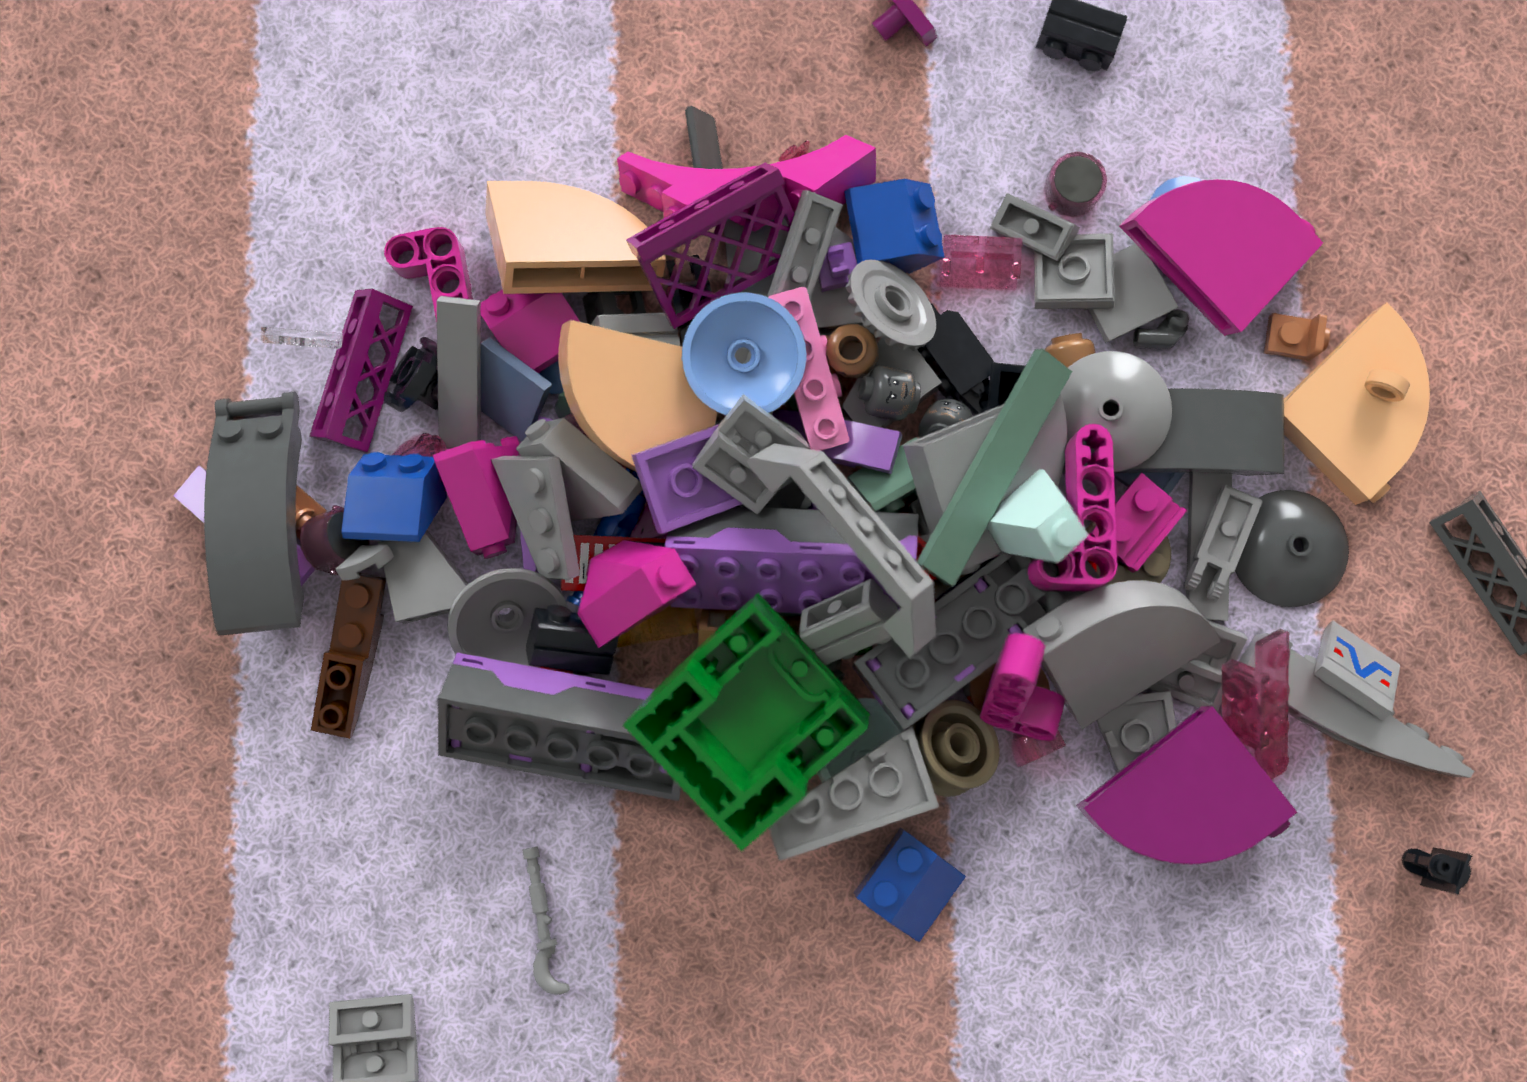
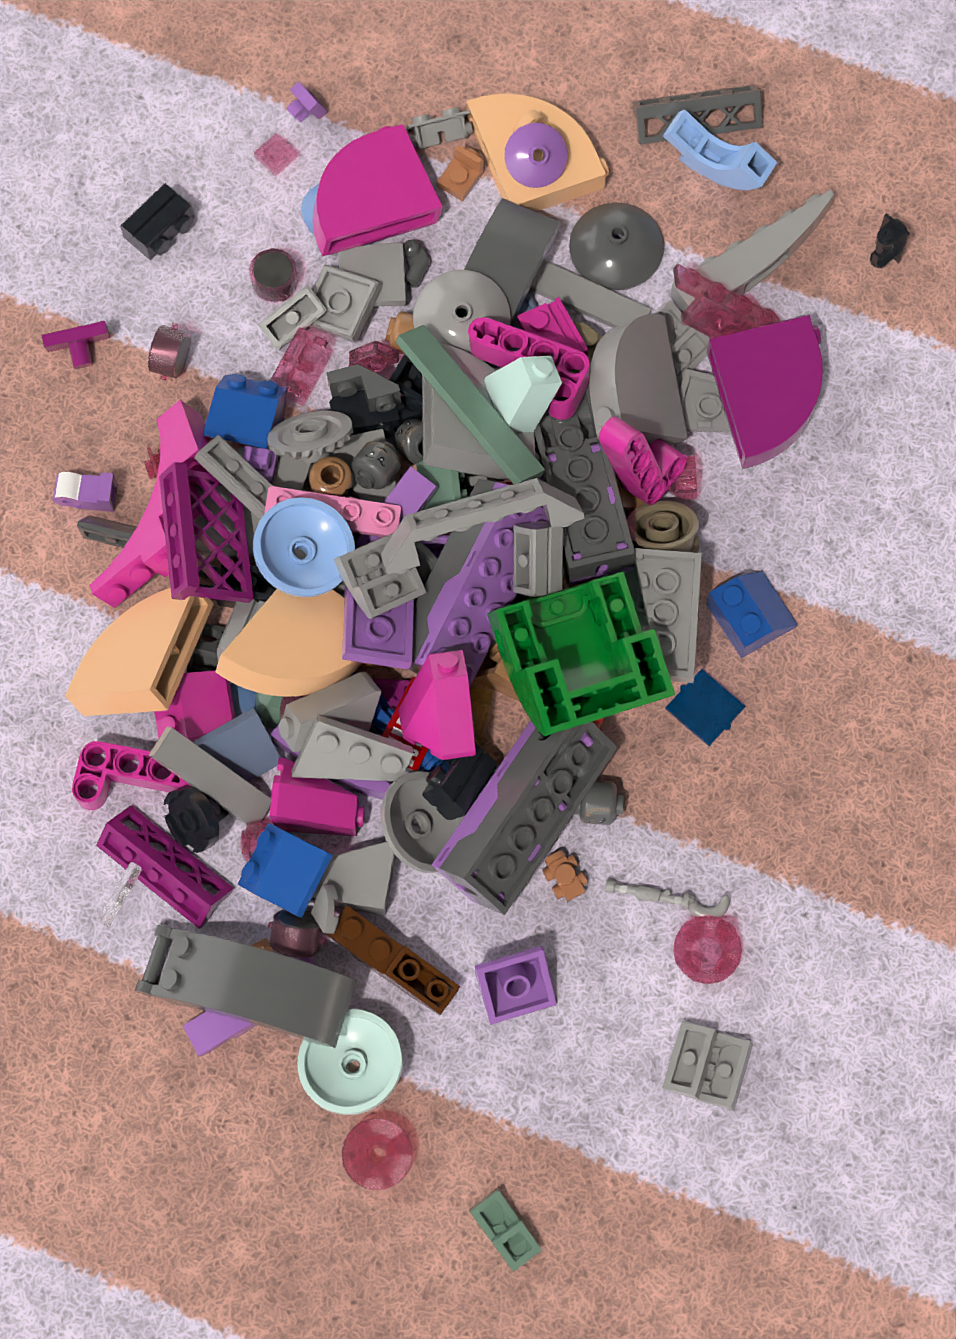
camera: 65 degrees left, 10 degrees down
light grey hinge [1184,485,1262,602] -> none
light grey tile [1313,621,1400,720] -> none
none -> medium lavender leg [53,472,118,512]
none -> clear pink piece [148,323,191,381]
none -> clear pink tile [253,133,298,177]
none -> medium lavender tile [287,81,328,122]
none -> light aqua dish [297,1009,403,1115]
none -> dark grey slope [326,364,401,412]
none -> clear pink dish [342,1118,413,1190]
none -> clear pink bracket [349,341,399,374]
none -> light grey hinge [406,107,473,150]
none -> sand green slope [468,1189,542,1272]
none -> medium lavender slope [475,946,557,1025]
none -> medium lavender dish [504,123,567,188]
none -> nougat piece [542,850,588,902]
none -> dark grey head [574,780,624,825]
none -> light blue arch [663,110,778,190]
none -> clear blue piece [665,669,746,747]
none -> clear pink dish [673,915,742,985]

